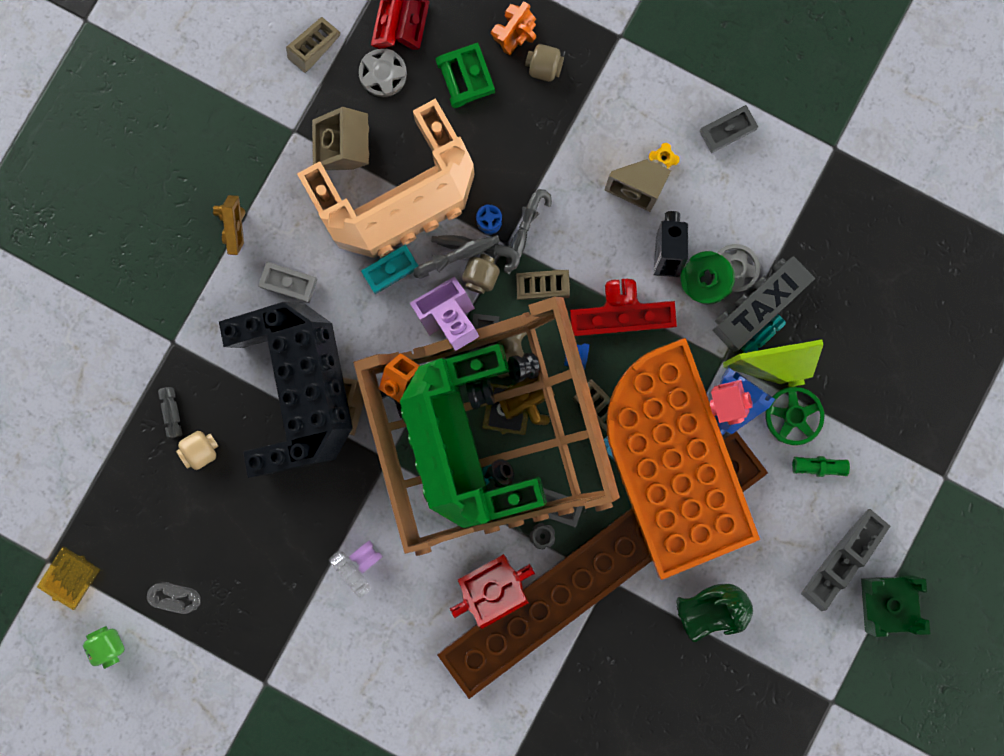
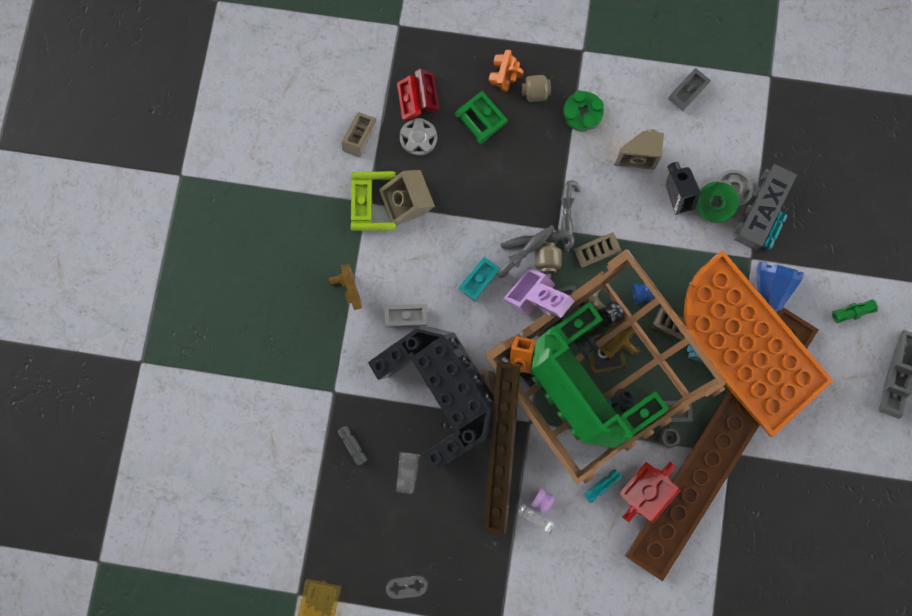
camera: 15 degrees left, 5 degrees down
tan head [176,431,219,470] -> none
light nougat wedge [297,98,475,258] -> none
blue wheel [476,205,502,235] -> none
red plate [570,278,677,336] -> none
yellow plate [649,143,680,169] -> none
dark green piece [676,584,753,642] -> none
coral brick [710,380,752,425] -> none
lime slope [723,339,823,387] -> none
green wheel [765,387,825,445] -> none
none -> lime plate [351,171,396,231]
none -> clear leg [396,452,420,494]
none -> dark brown plate [484,361,521,535]
none -> green plate [563,90,604,132]
none -> teal axle [584,469,622,503]

